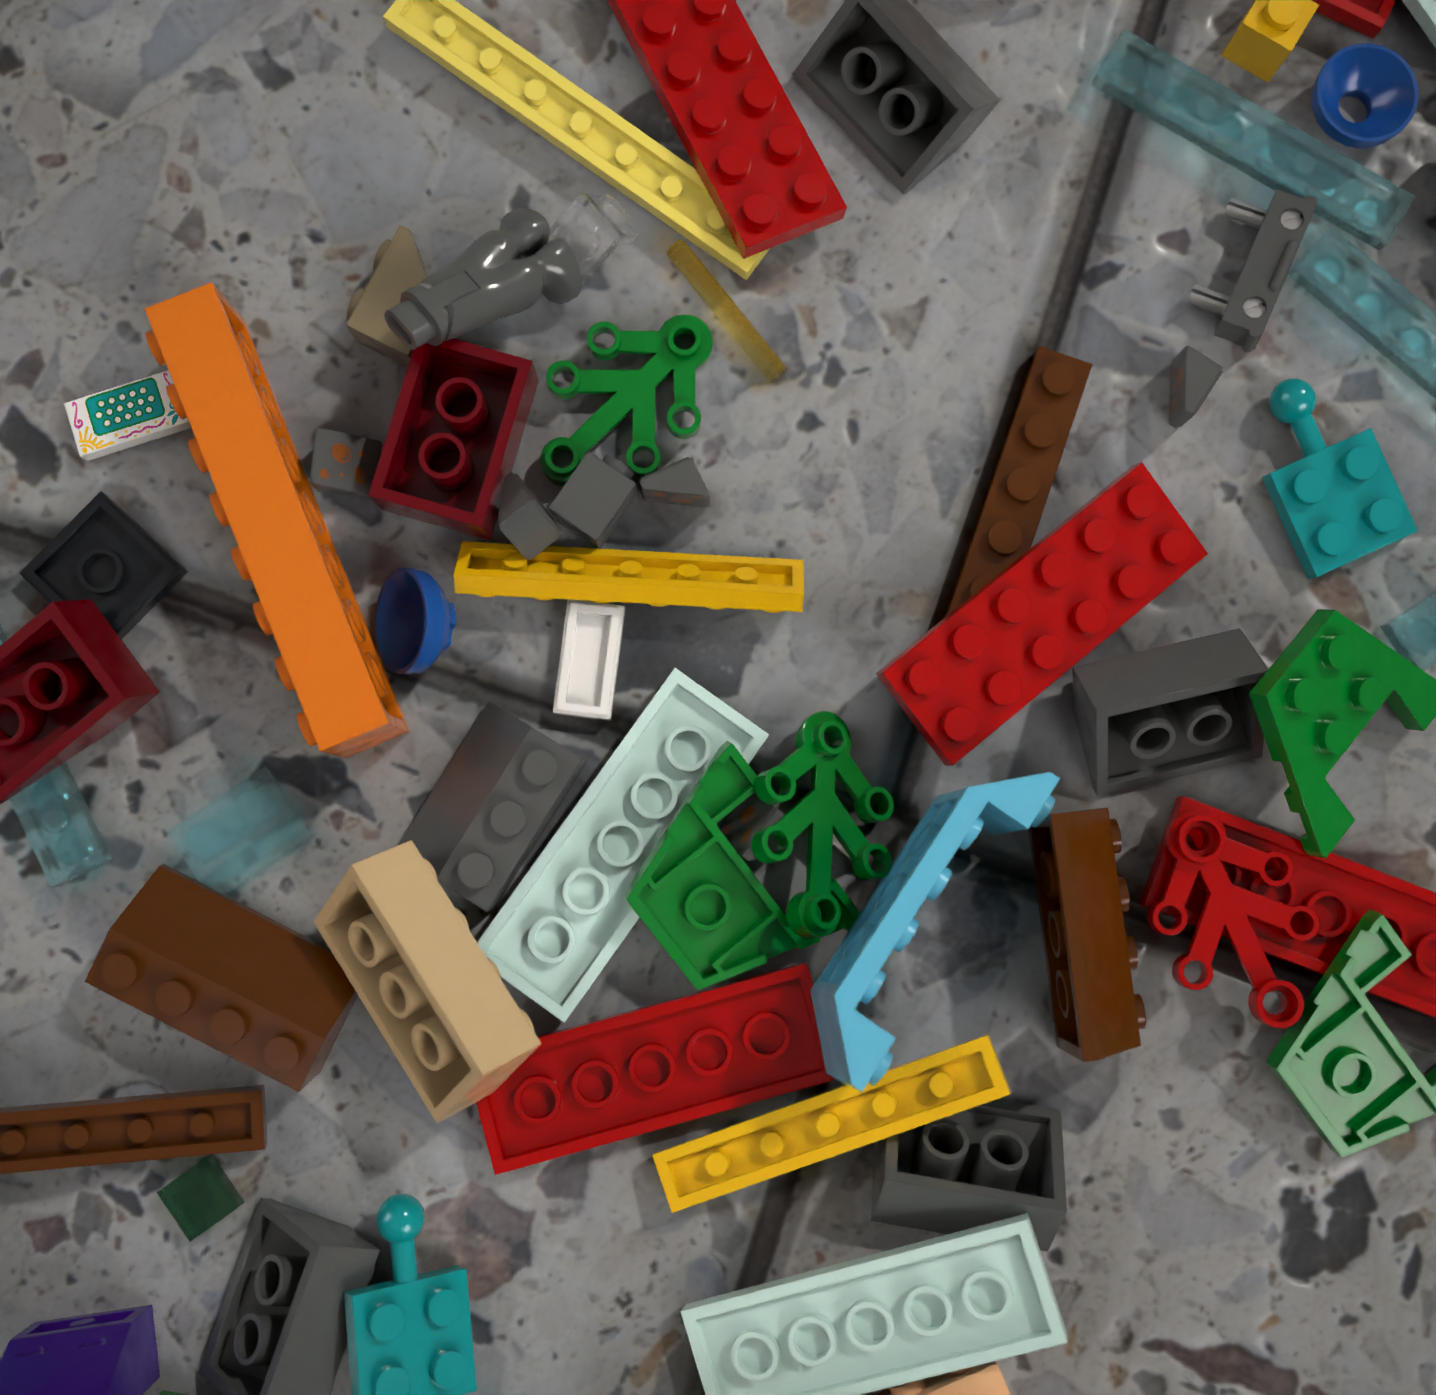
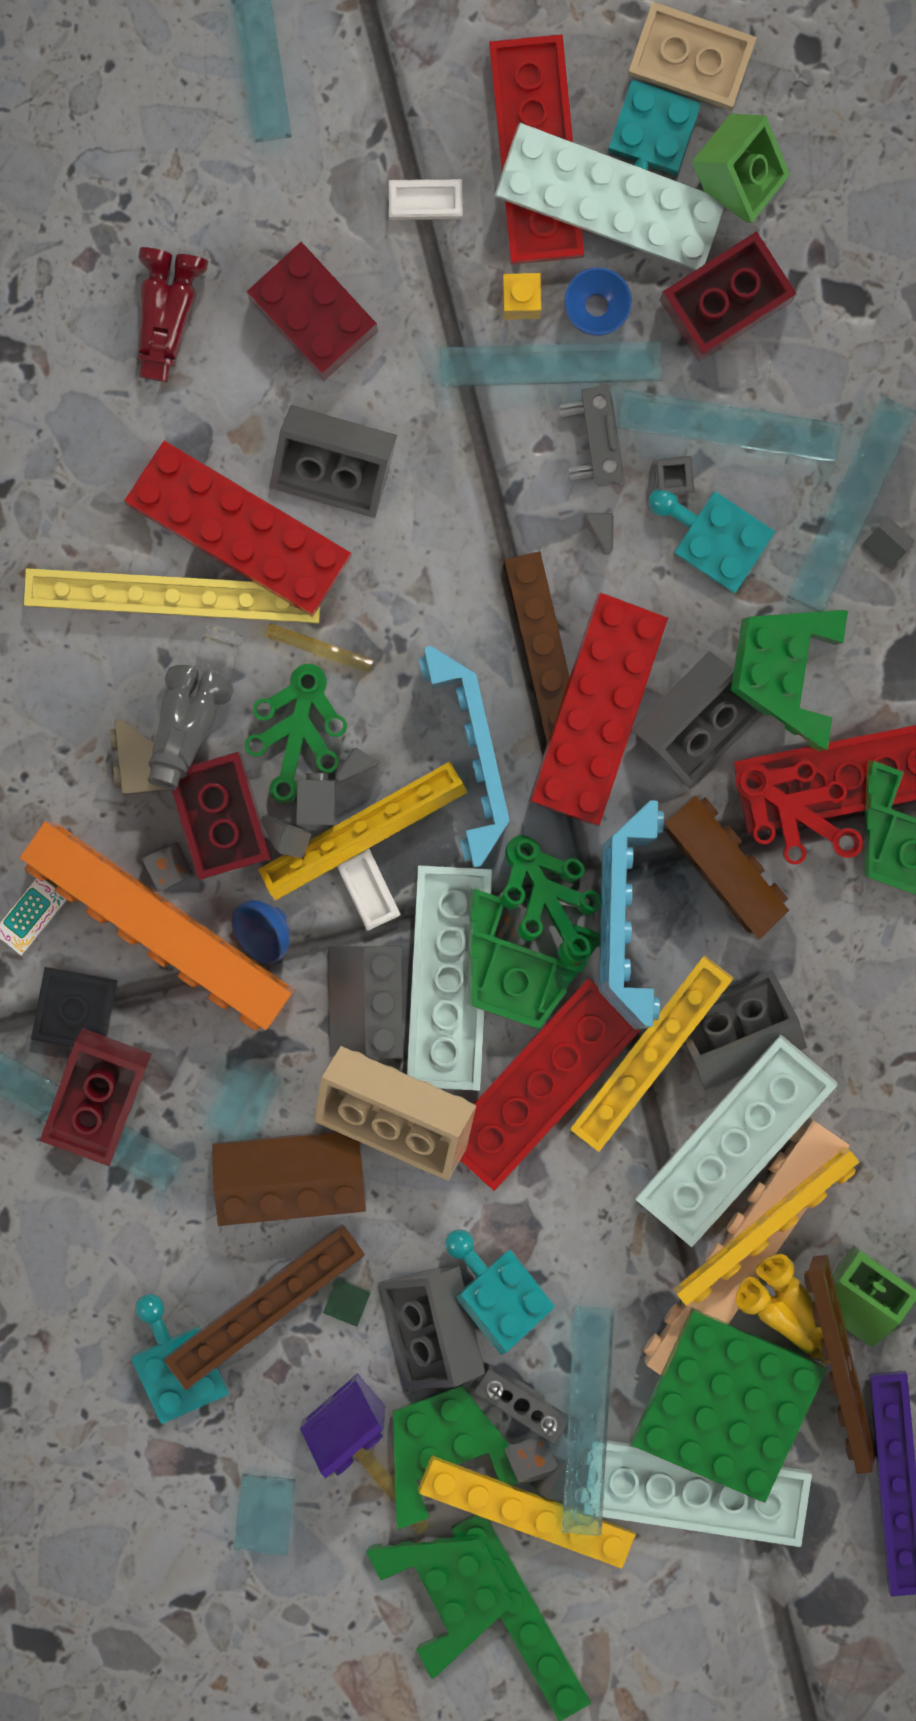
camera: 25 degrees left, 5 degrees up
none -> medium azure slope [418,646,510,867]
none -> dark grey slope [653,456,695,495]

